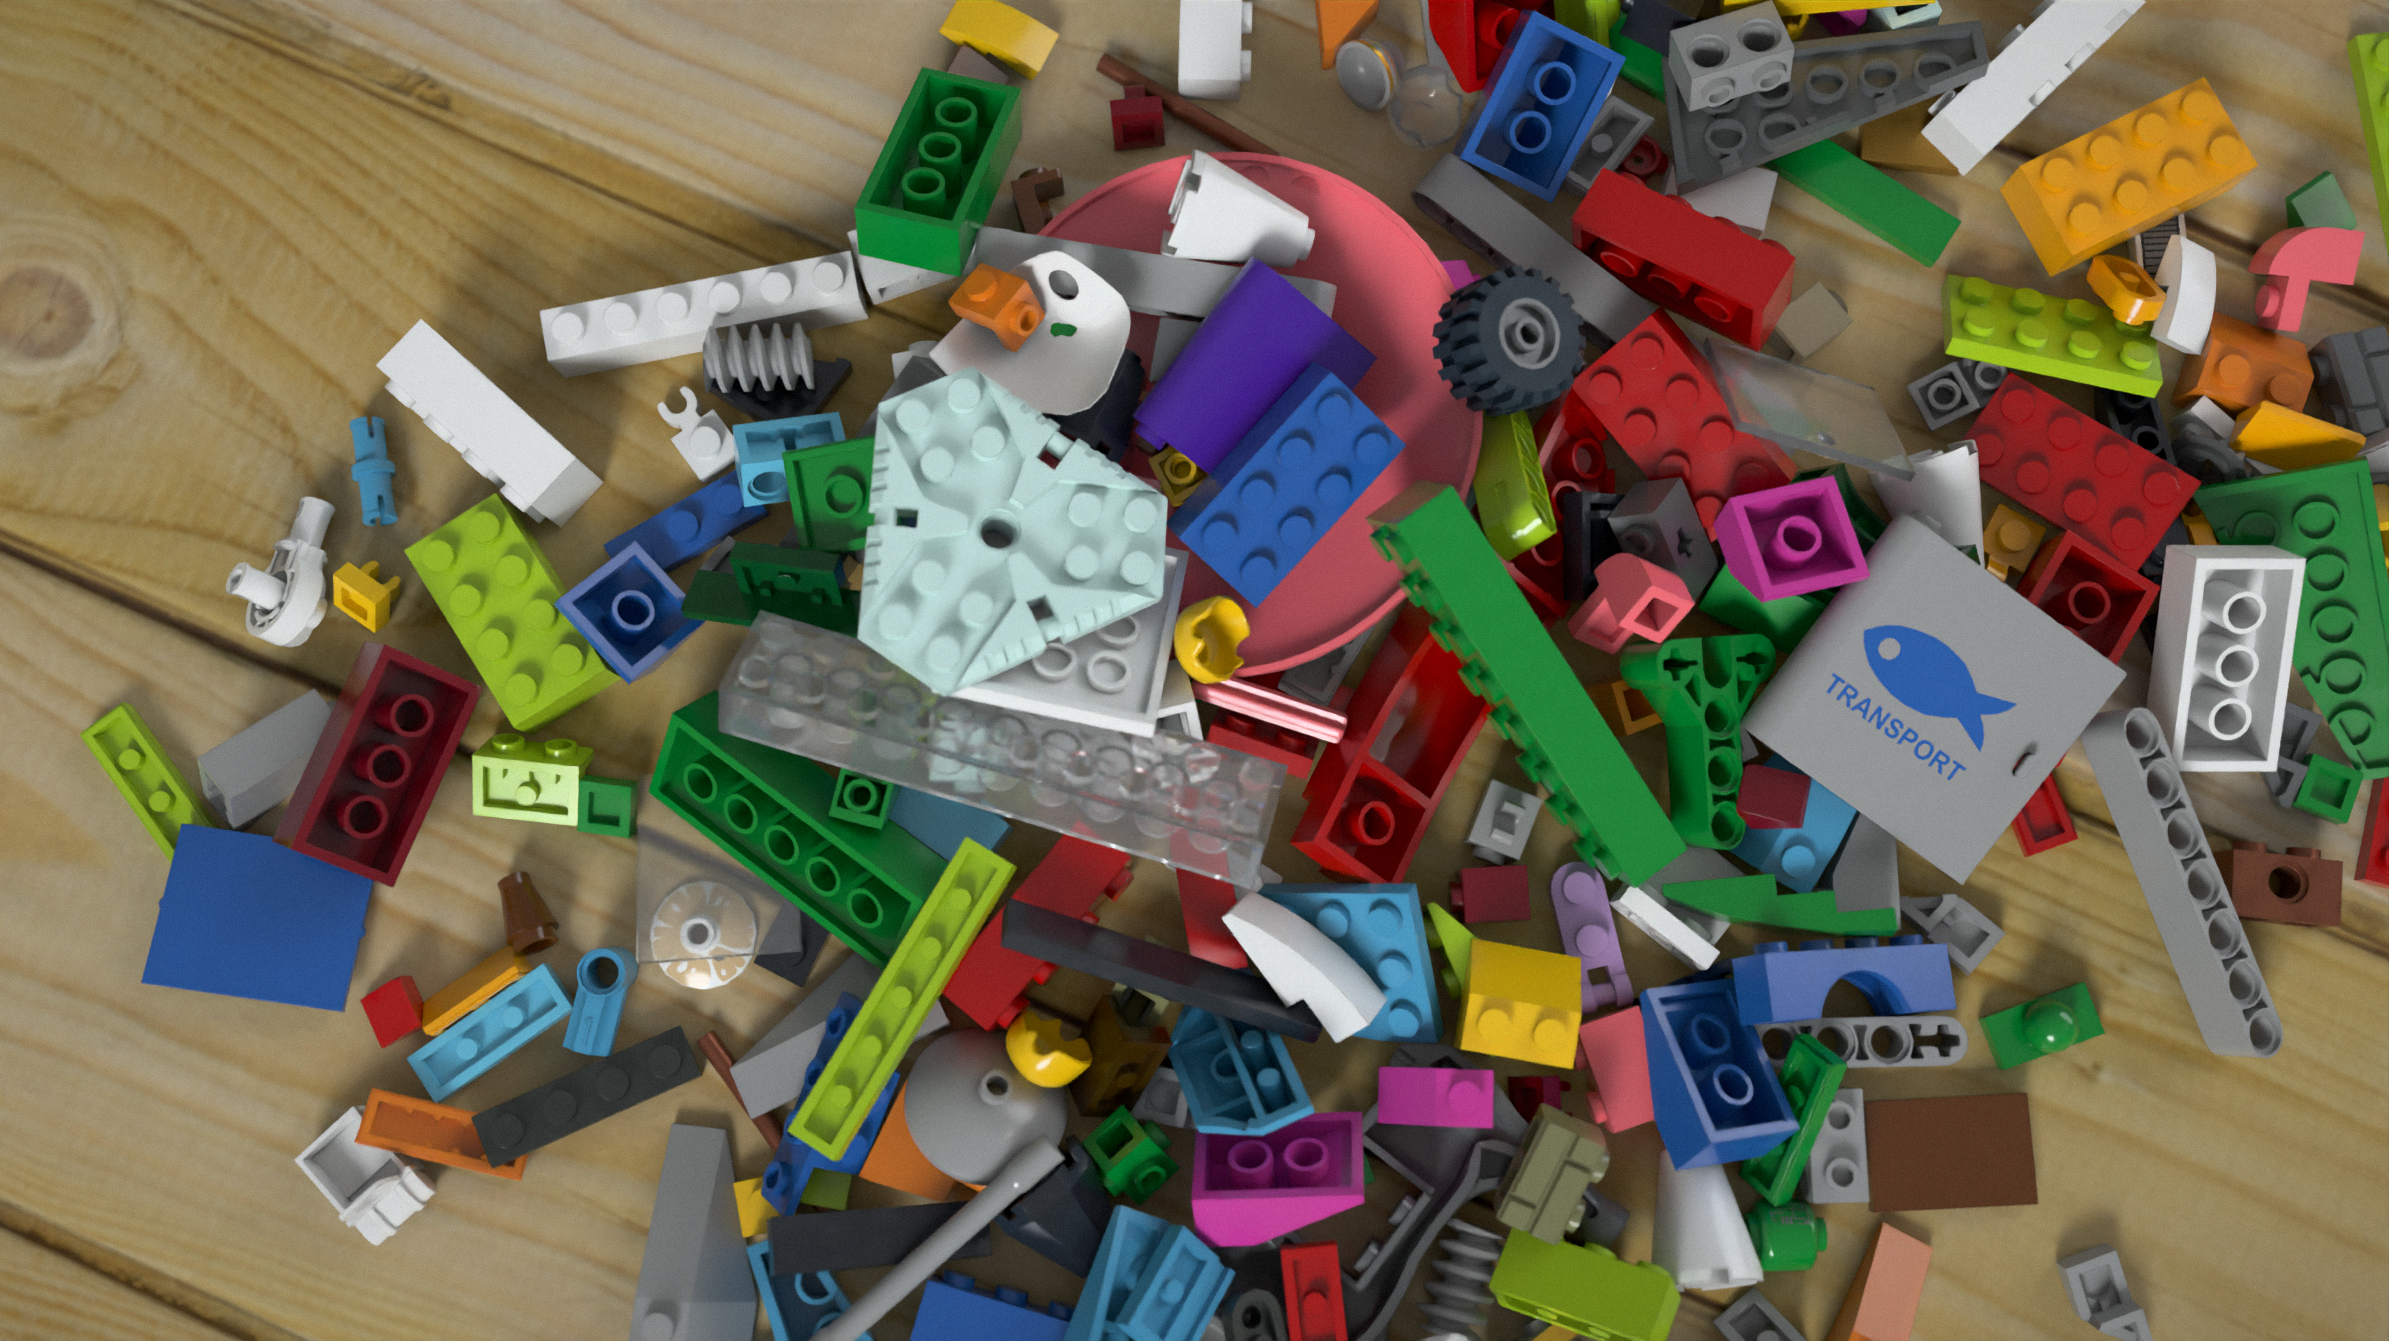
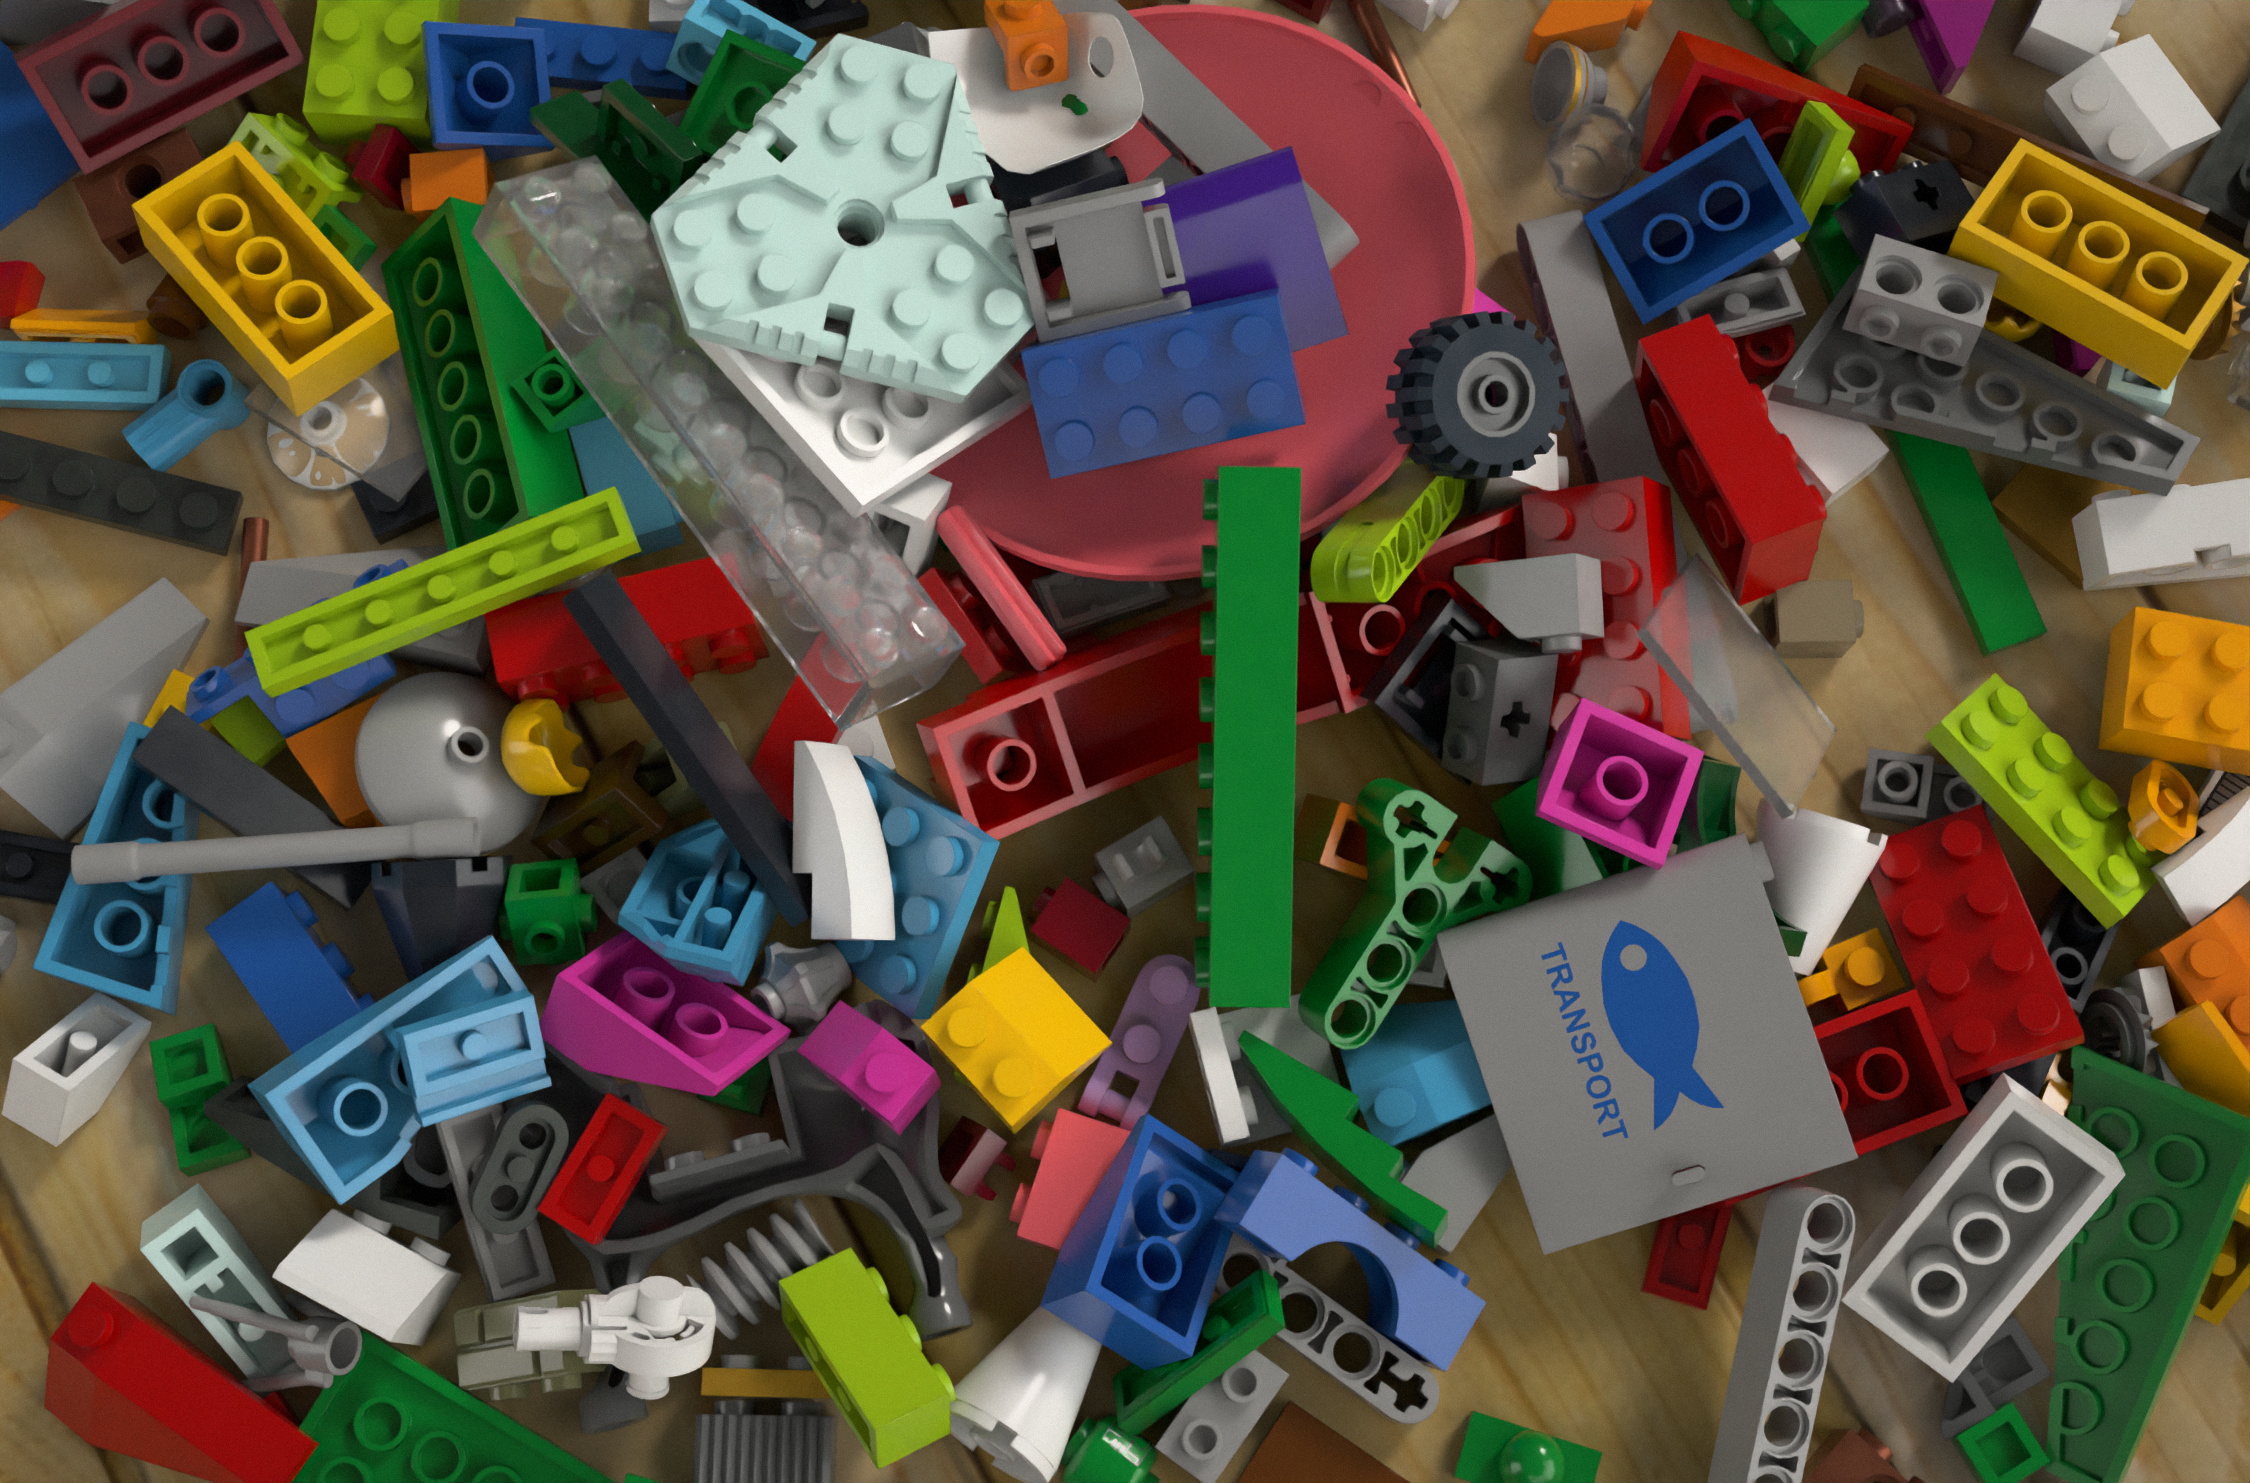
camera: 35 degrees right, 5 degrees down
white cone [1160,149,1315,268] -> none
yellow hair [1173,596,1250,684] -> none
olive brick [1493,1103,1610,1245] -> none
coral brick [1567,553,1695,655] -> none
dark red slope [1736,764,1812,829] -> none
light grey slope [1899,894,2006,976] -> none
none -> copper brick [72,127,206,265]
none -> yellow brick [131,140,400,417]
none -> dark red tile [342,123,422,211]
none -> orange brick [401,147,498,225]
none -> light grey rock [751,942,852,1036]
none -> light grey container [1009,178,1191,343]
none -> light grey slope [1454,553,1605,653]

